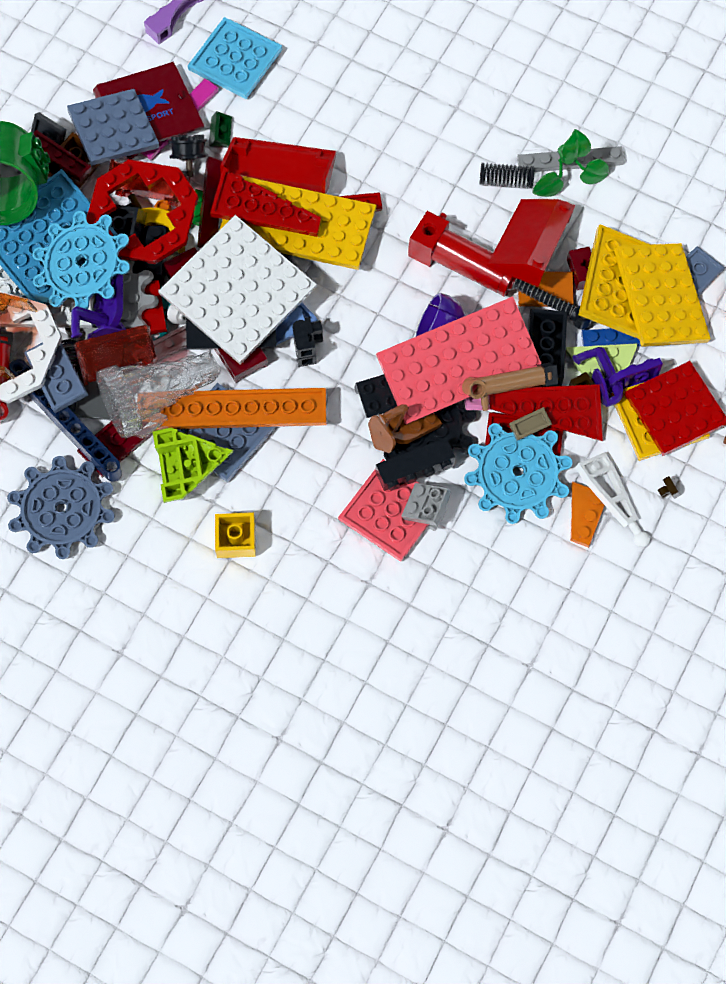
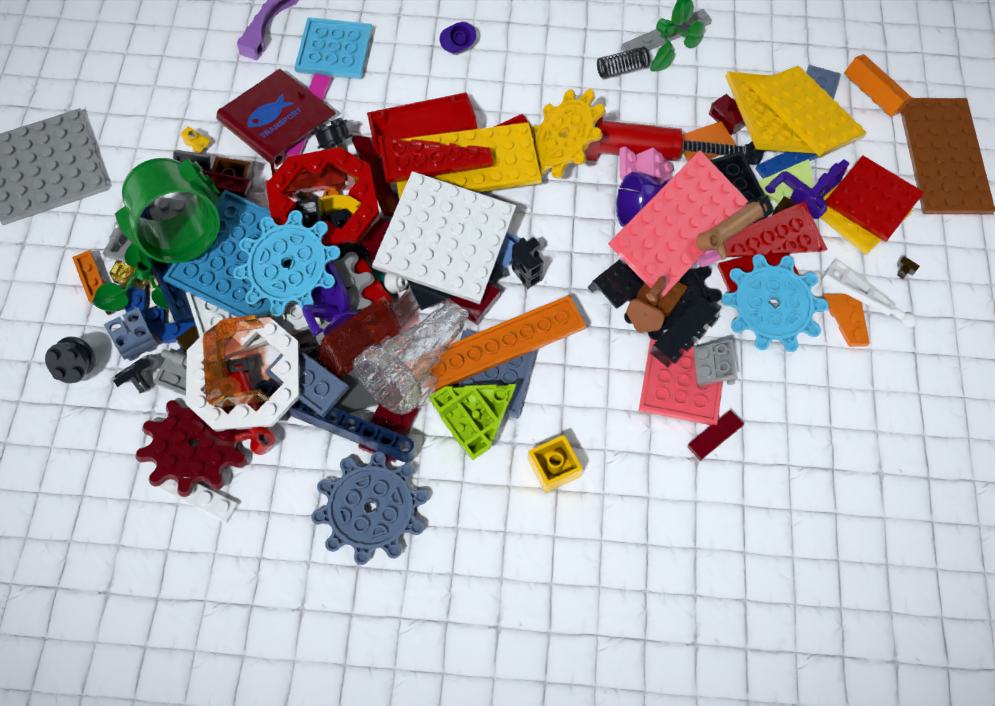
camera: 25 degrees left, 5 degrees down
sand blue plate [67,89,159,166] -> none
dark green slope [209,111,232,147] -> none
red slope [487,199,575,287] -> none
dark tan tile [509,407,552,441] -> none
none -> yellow plate [180,126,212,154]
none -> dark purple piece [439,21,476,53]
none -> yellow plate [530,89,606,179]
none -> bright pink bracket [619,146,673,192]
none -> dark red tile [687,410,744,461]

